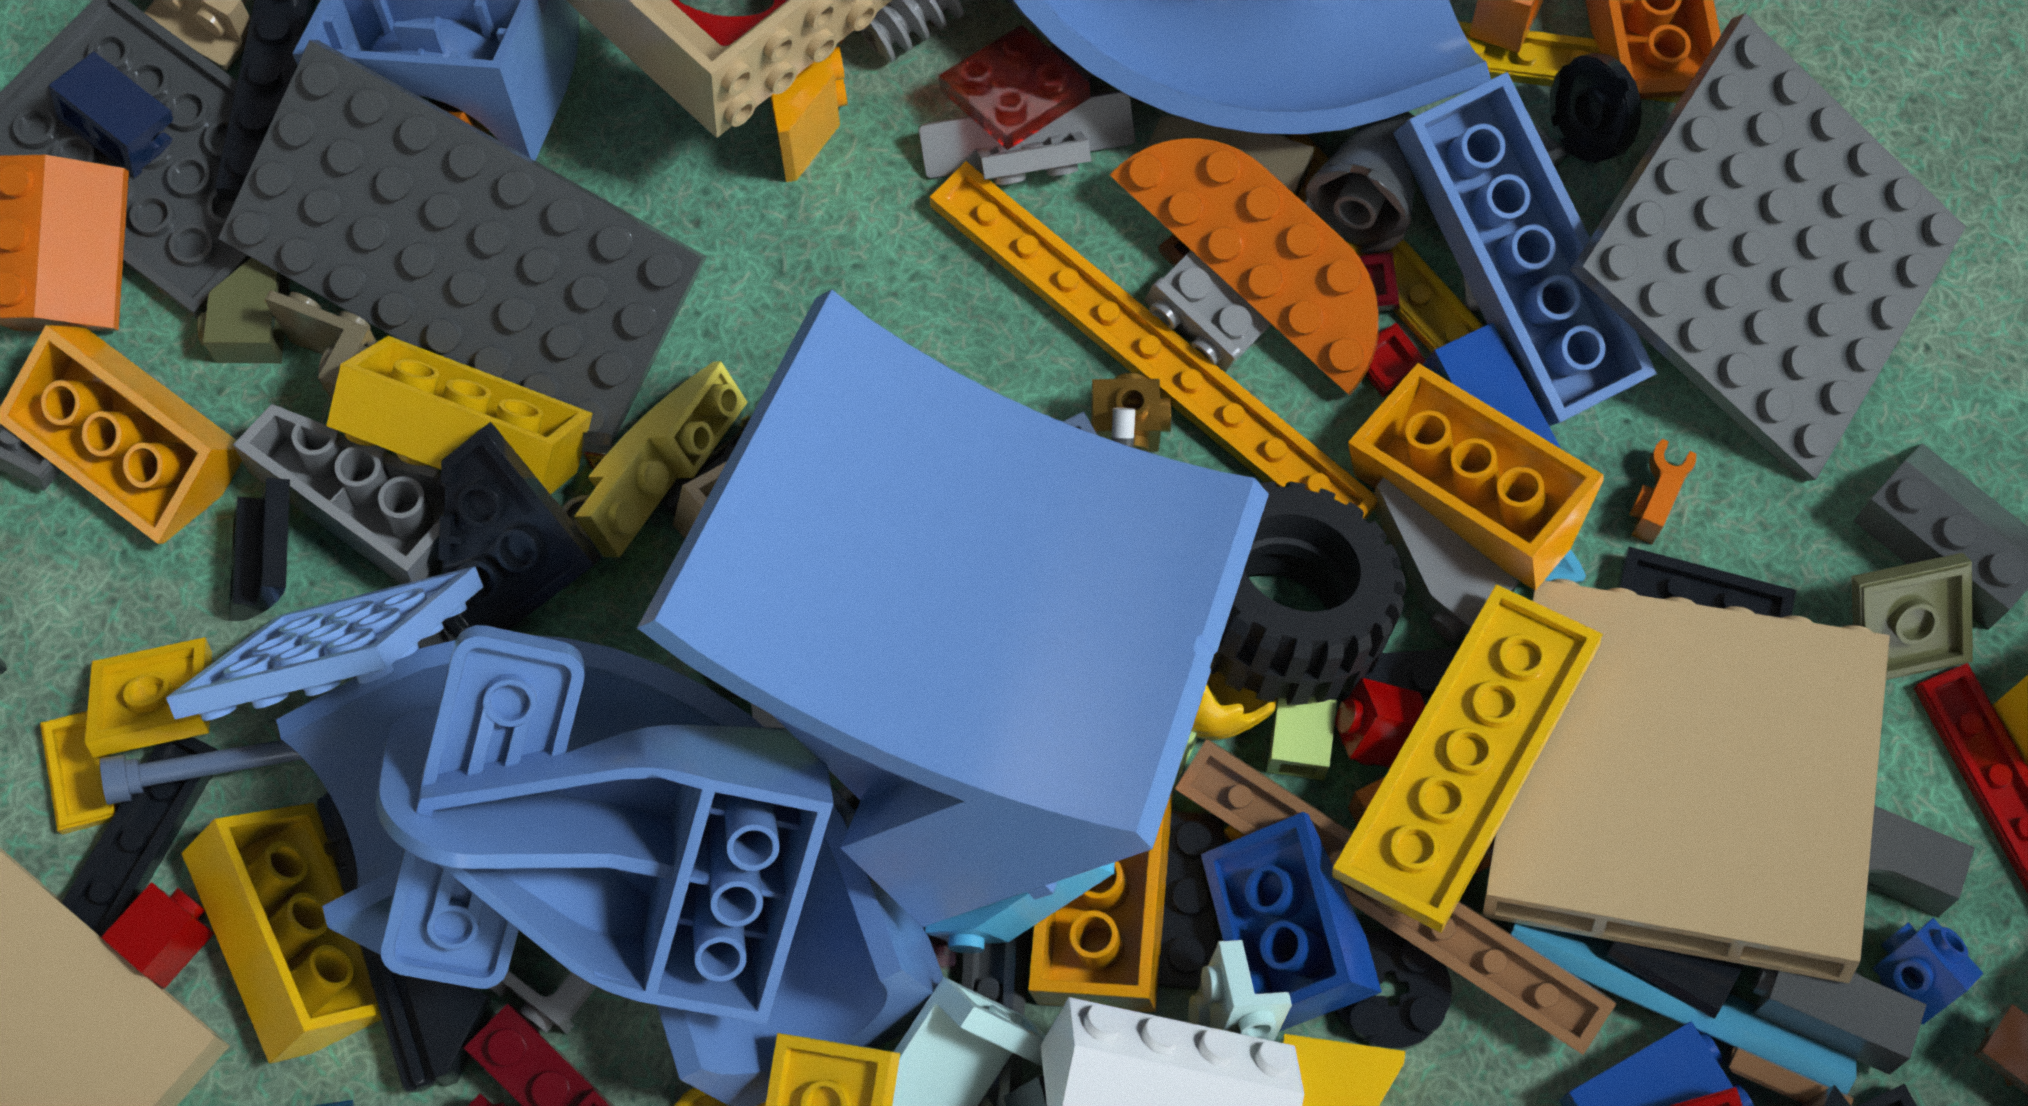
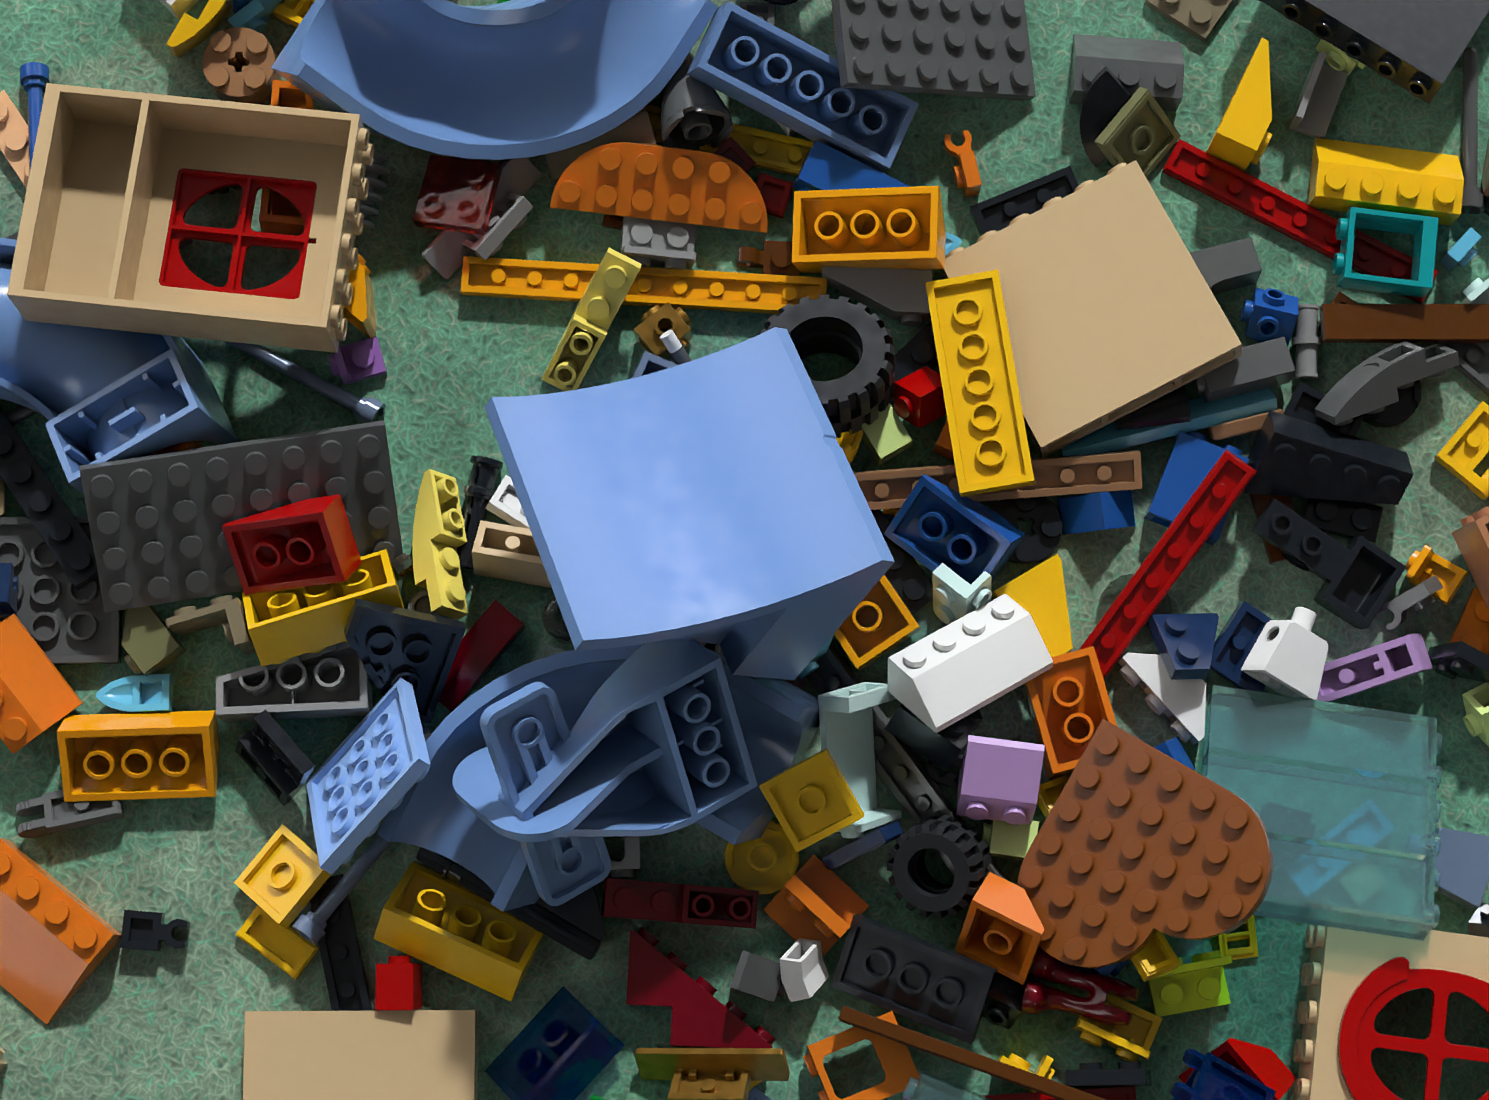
camera: 40 degrees left, 10 degrees up
none -> medium azure plate [96,673,174,713]
none -> red slope [222,494,362,595]
none -> sand blue piece [225,341,386,424]
none -> medium lavender bracket [328,337,387,385]
none -> dark red slope [439,599,525,712]
none -> light yellow slope [541,248,642,391]
none -> reddish brown plate [737,240,799,276]
none -> blue slope [1057,490,1136,535]
none -> black tile [1079,66,1130,168]
none -> light grey pin [1292,304,1322,380]

